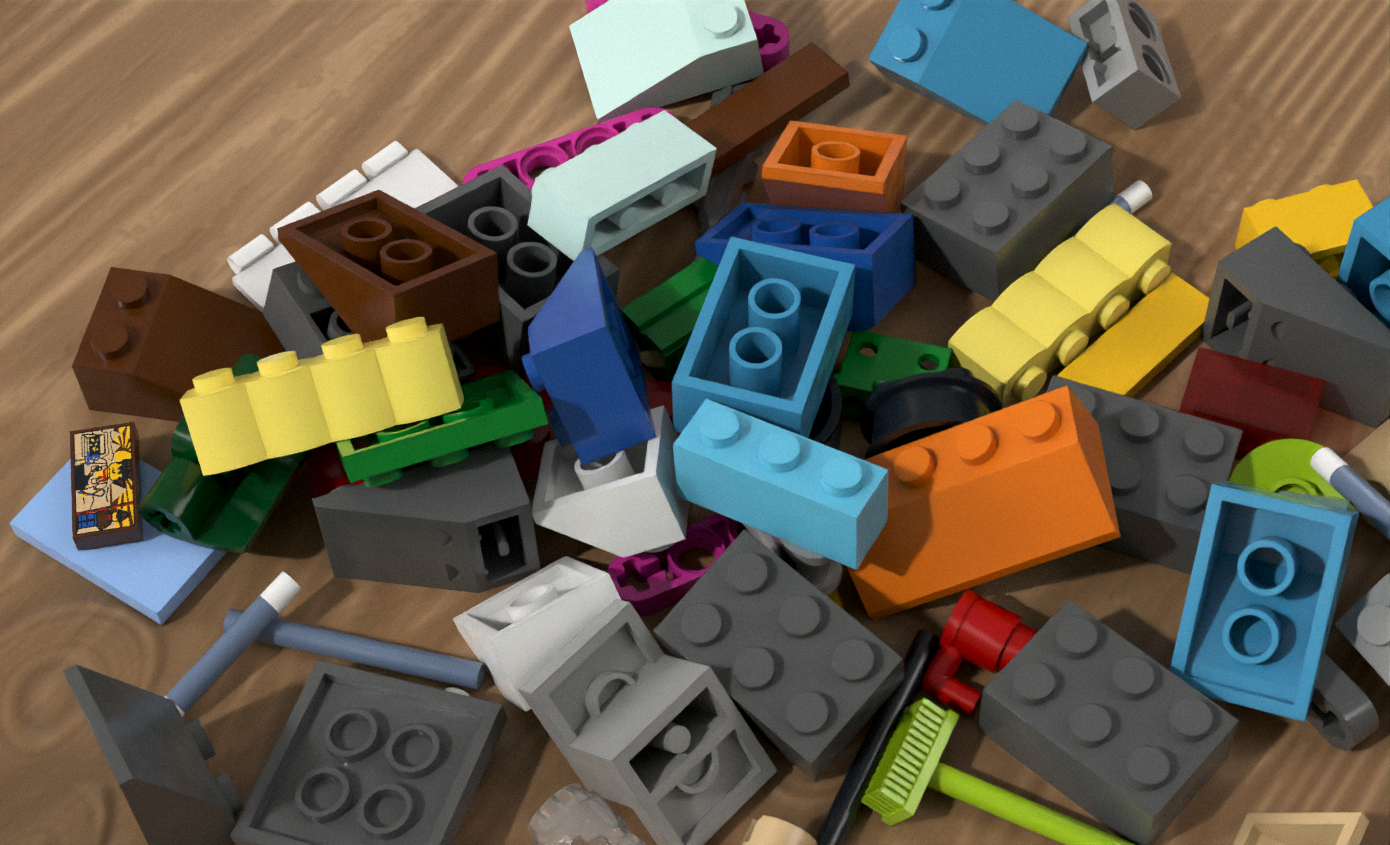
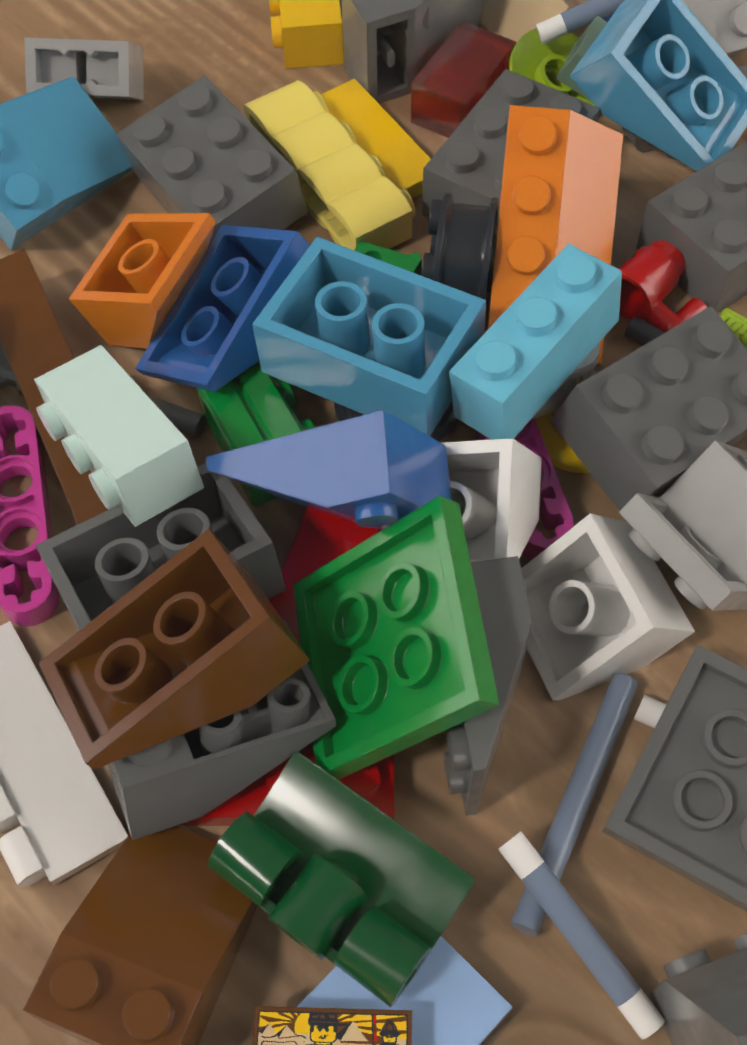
camera: 80 degrees left, 5 degrees up
light yellow brick [180,317,464,476] -> none

